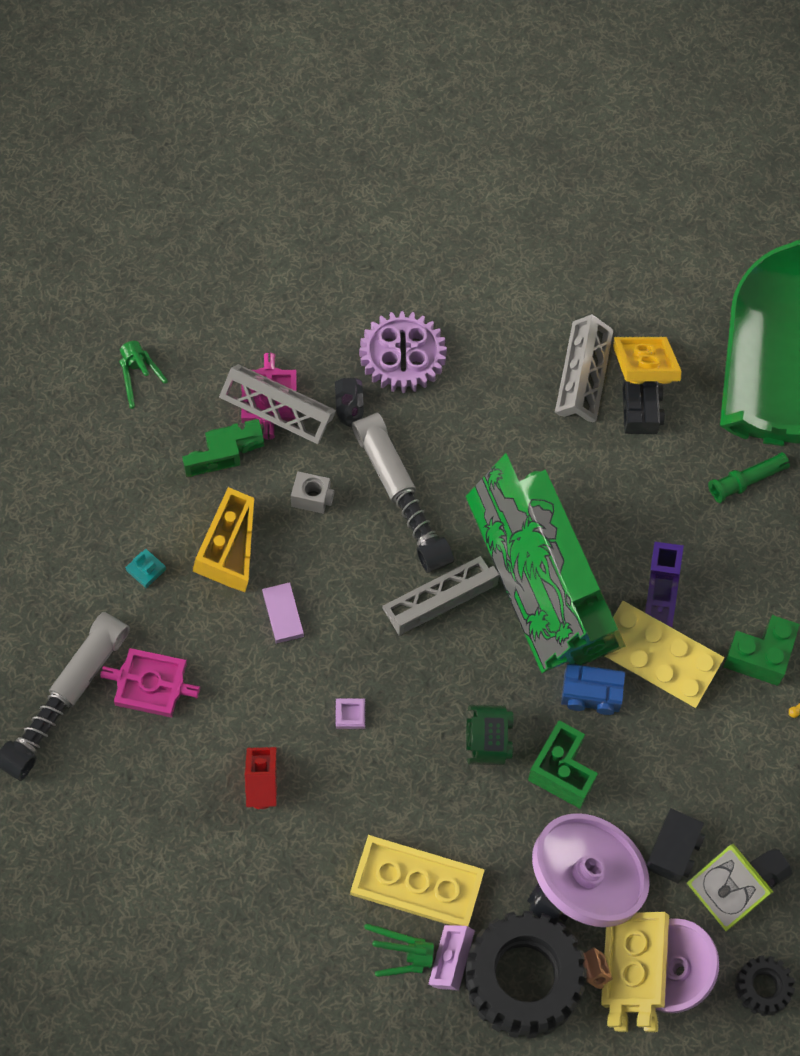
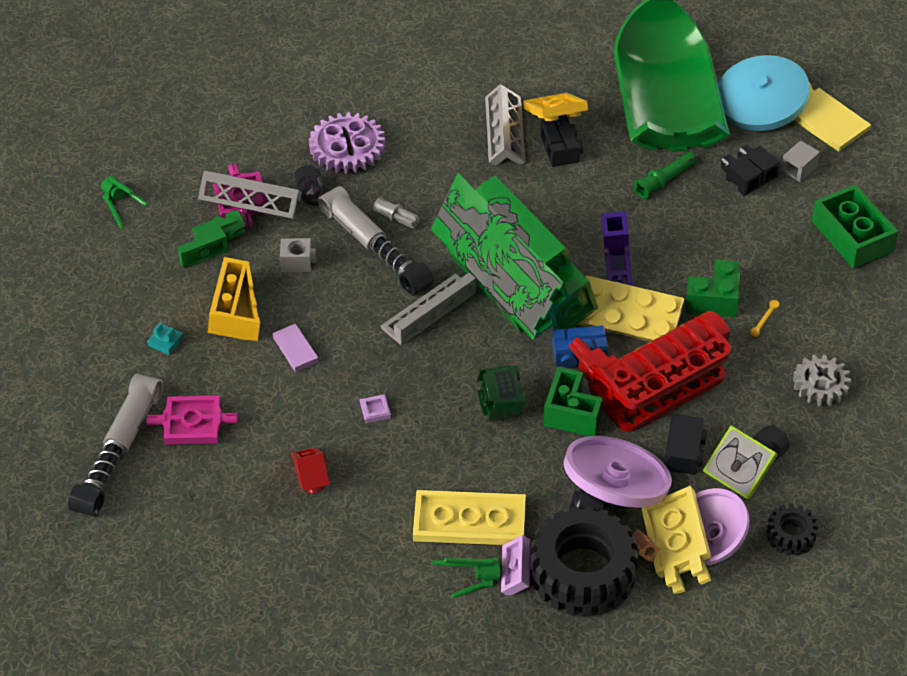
camera: 10 degrees left, 15 degrees down
none -> light grey axle [373,197,419,228]
none -> red piece [569,311,731,432]

